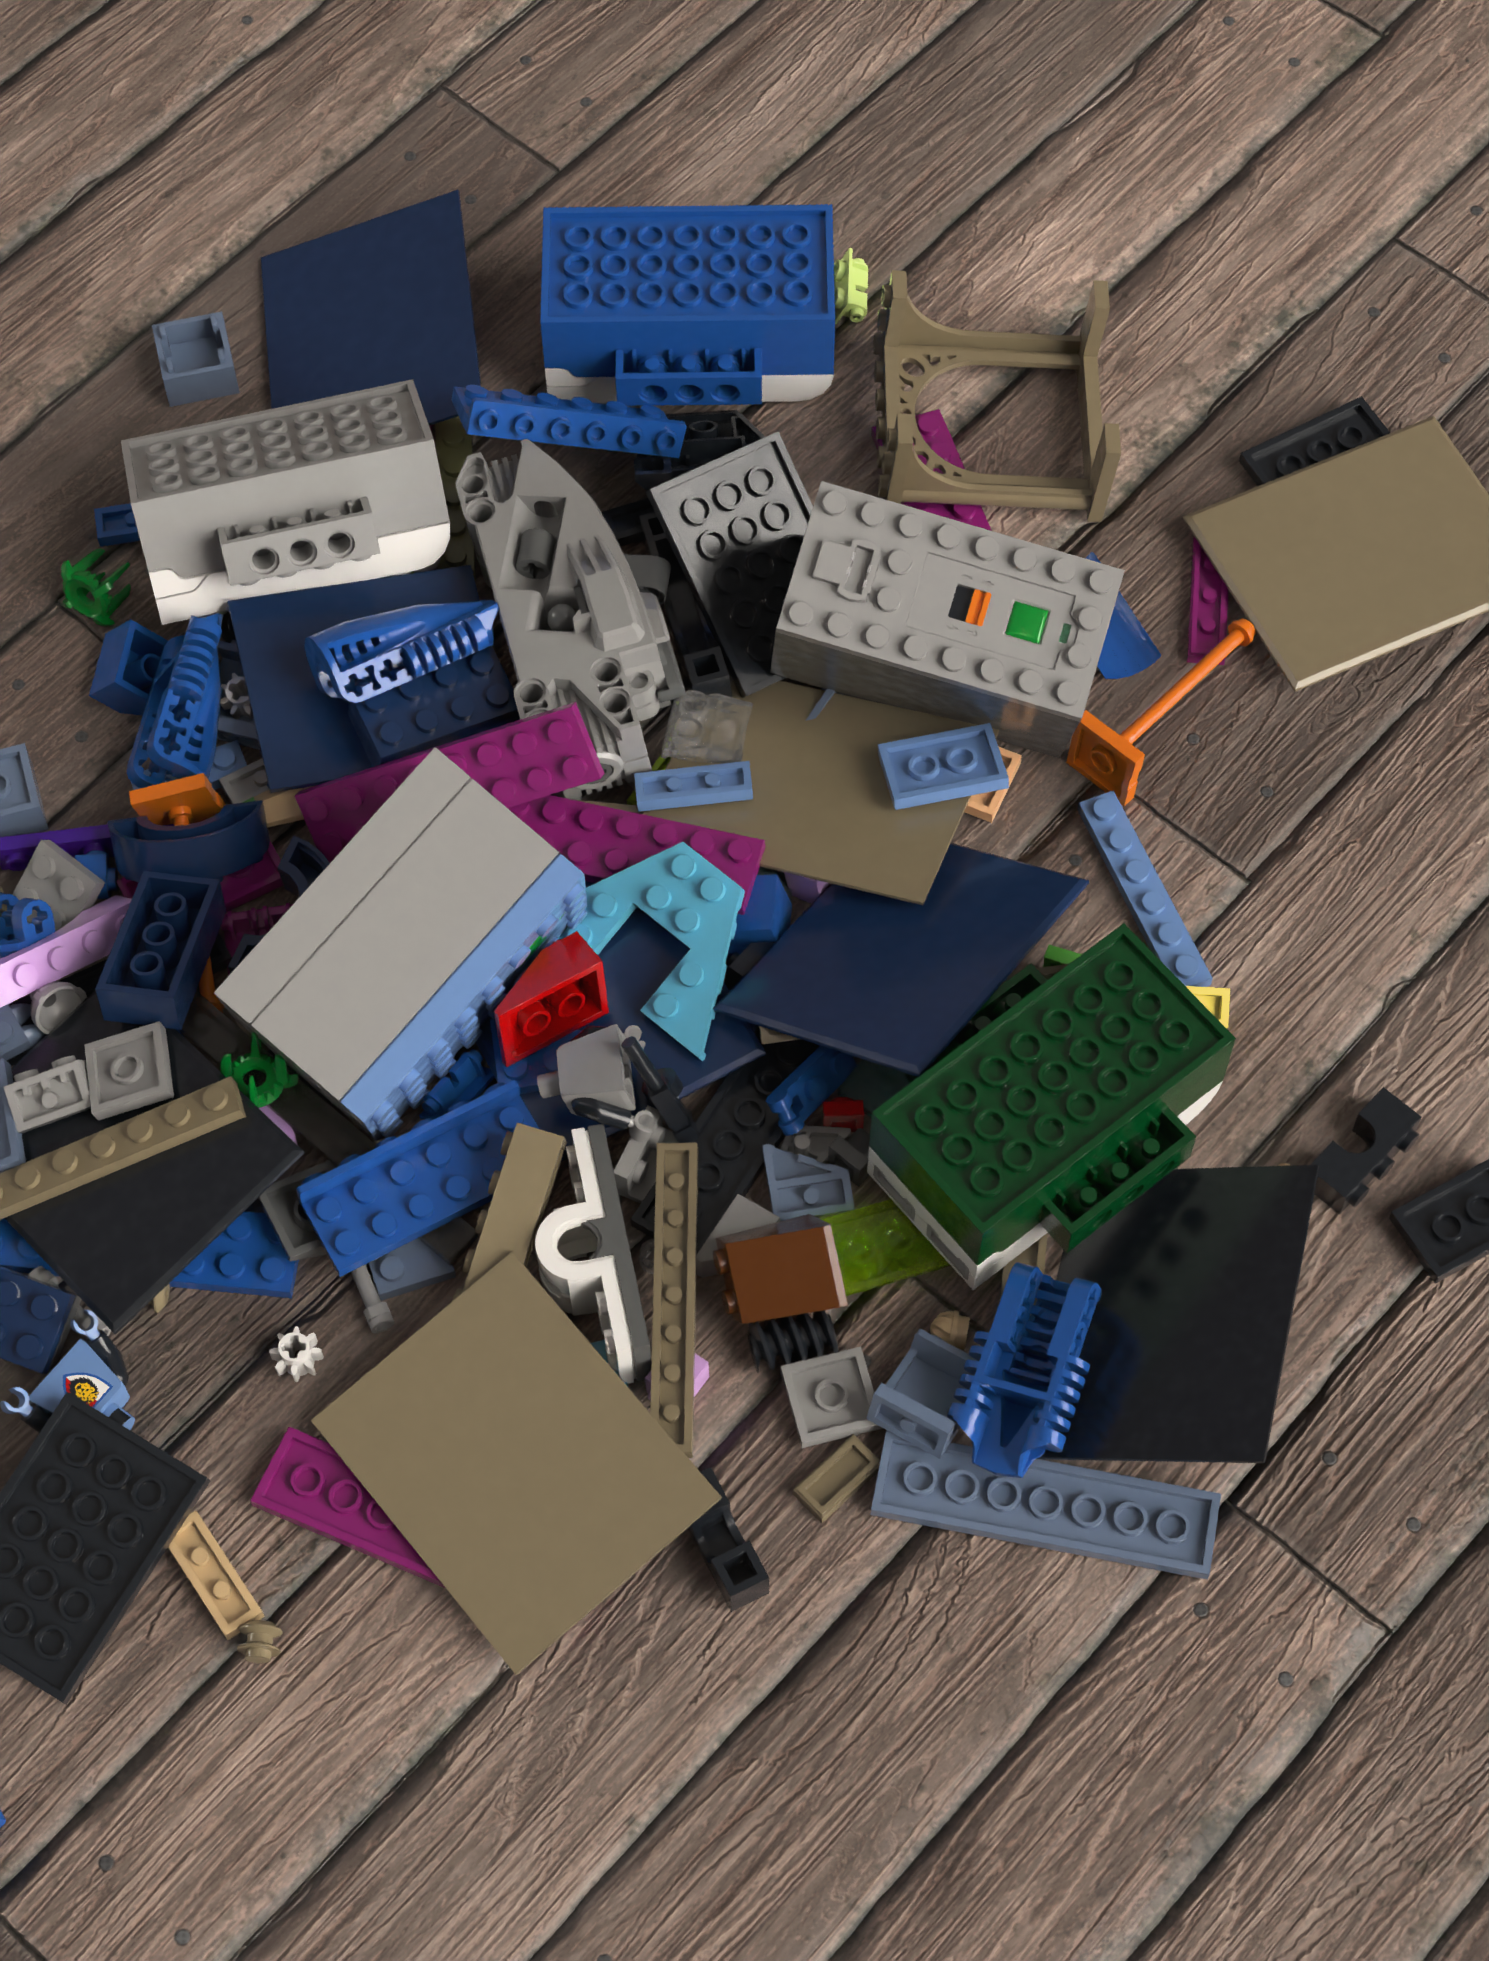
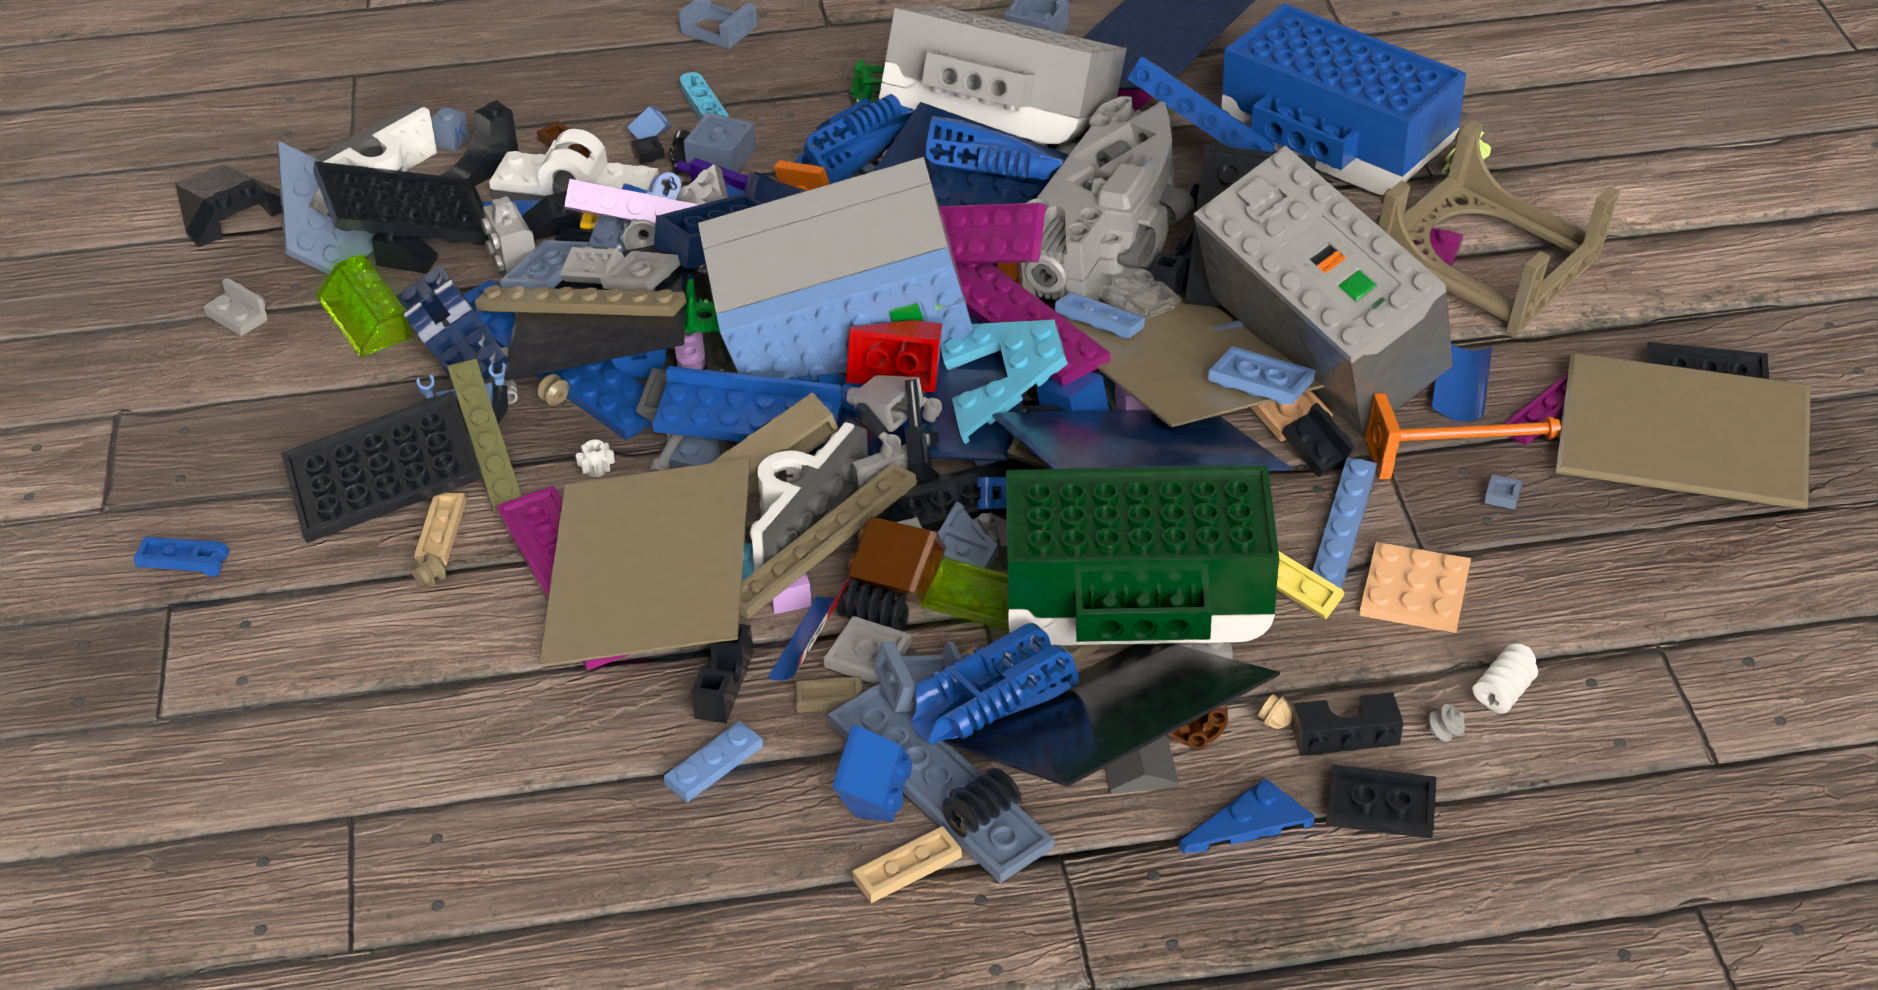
camera: 40 degrees right, 20 degrees down
none -> olive plate [447,359,522,513]
none -> medium blue plate [664,721,763,803]
none -> blue sticker [768,576,849,681]
none -> blue slope [832,725,912,822]
none -> tan plate [852,826,962,903]
none -> black piece [942,768,1022,838]
none -> blue wing [1179,778,1314,854]
none -> black bracket [1281,403,1354,477]
none -> light nougat plate [1360,542,1471,633]
none -> light grey wheel [1429,704,1465,742]
none -> white piece [1472,643,1538,714]
none -> sand blue plate [1485,474,1522,510]

